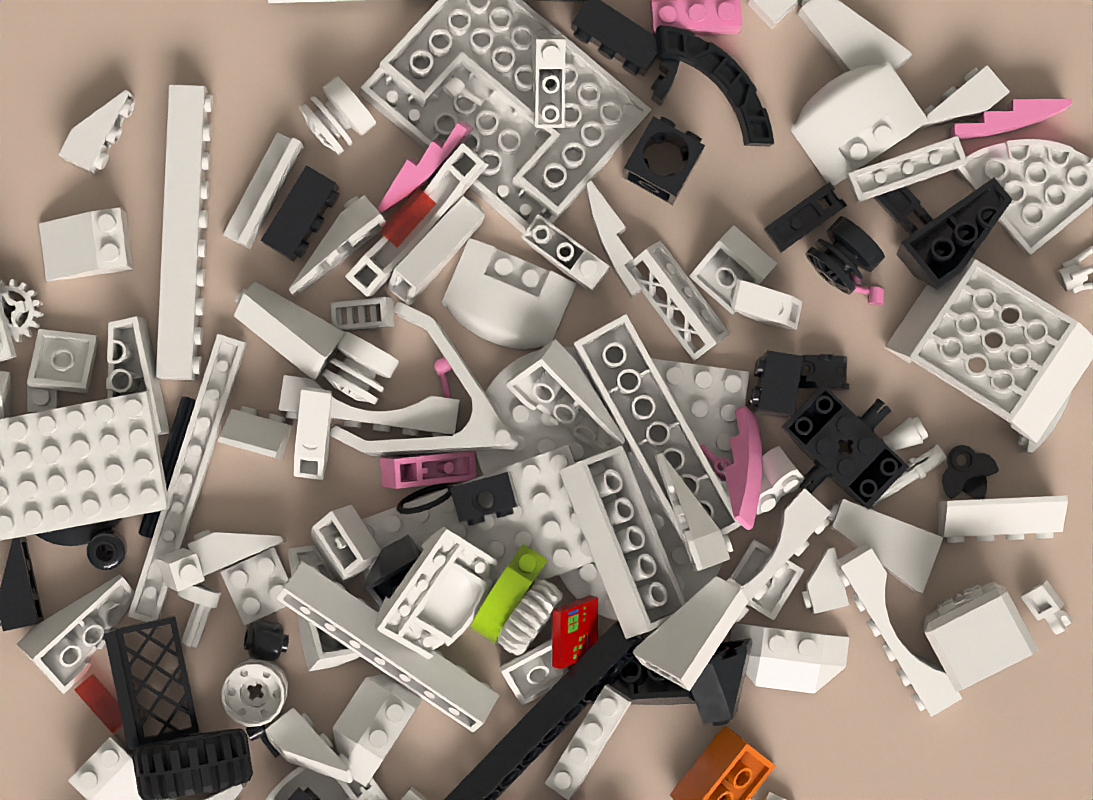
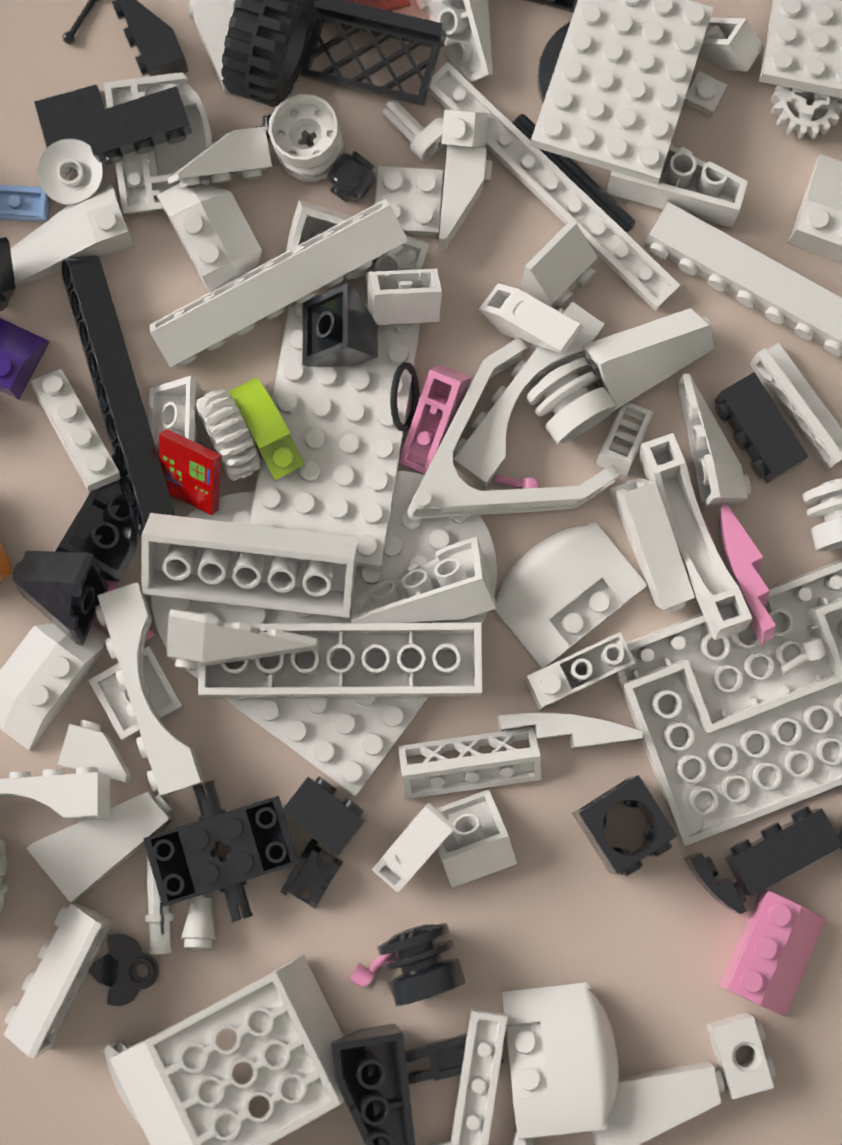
camera: 115 degrees right, 5 degrees down
white plate [27,329,99,394] -> none
black head [86,530,127,570] -> none
white slope [374,527,497,659] -> none
clear red piece [380,187,437,248] -> none
black brick [450,471,520,526] -> none
white slope [532,34,566,128] -> none
white slope [633,576,748,691] -> none
black tile [656,25,774,147] -> none
bright pink hand [700,444,732,481] -> none
bright pink slope [724,406,762,530] -> none
white brick [756,446,805,515] -> none
black plate [764,182,847,253] -> none

